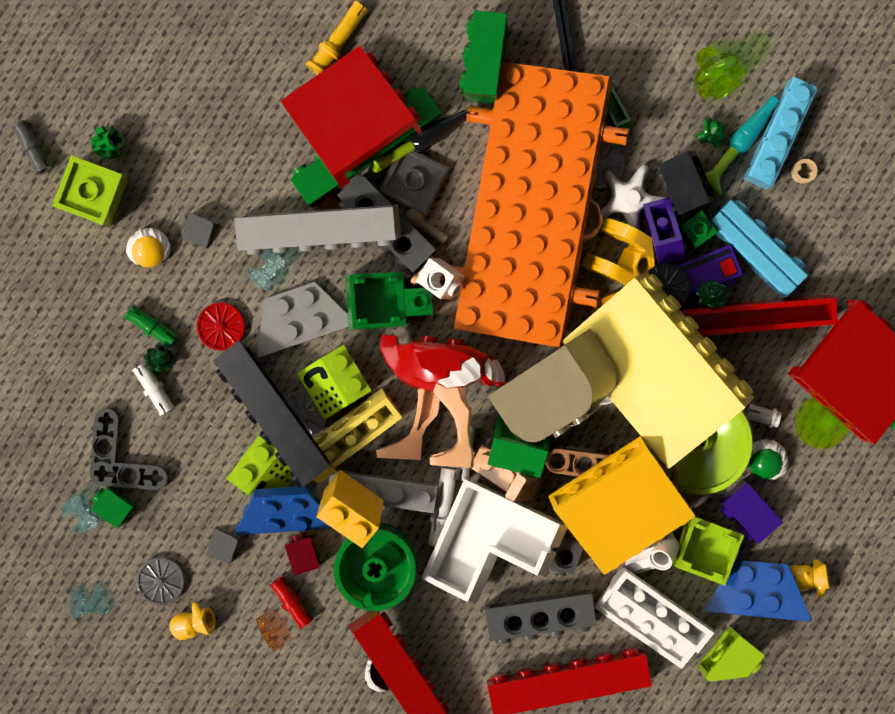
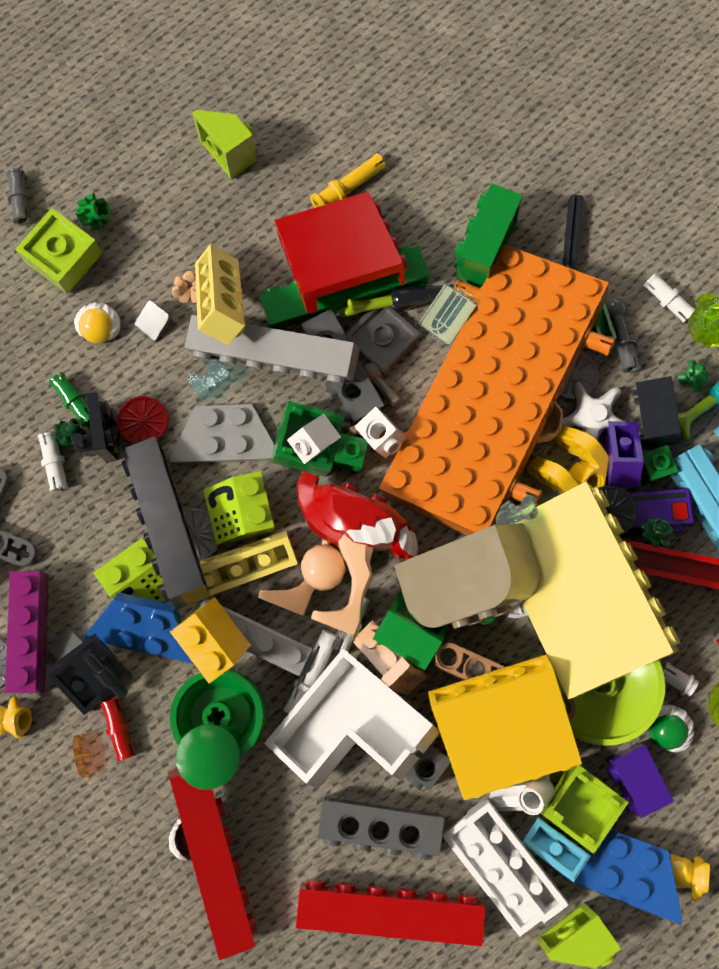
camera: 10 degrees right, 10 degrees down
dark red brick [285,532,322,576] -> none
none -> magenta brick [5,571,49,693]
none -> black plate [45,633,133,715]
none -> black plate [71,392,121,463]
none -> light nougat plant [172,271,197,303]
none -> green dish [176,725,239,789]
none -> lime slope [192,110,257,179]
none -> light yellow brick [195,244,245,345]
none -> white brick [287,414,341,464]
none -> light nougat hair [301,545,346,591]
none -> clear light blue piece [418,283,477,345]
none -> clear light blue piece [496,494,538,524]
none -> medium azure slope [522,817,591,882]
none -> dark grey pin [606,298,641,373]
none -> white pin [643,272,696,323]

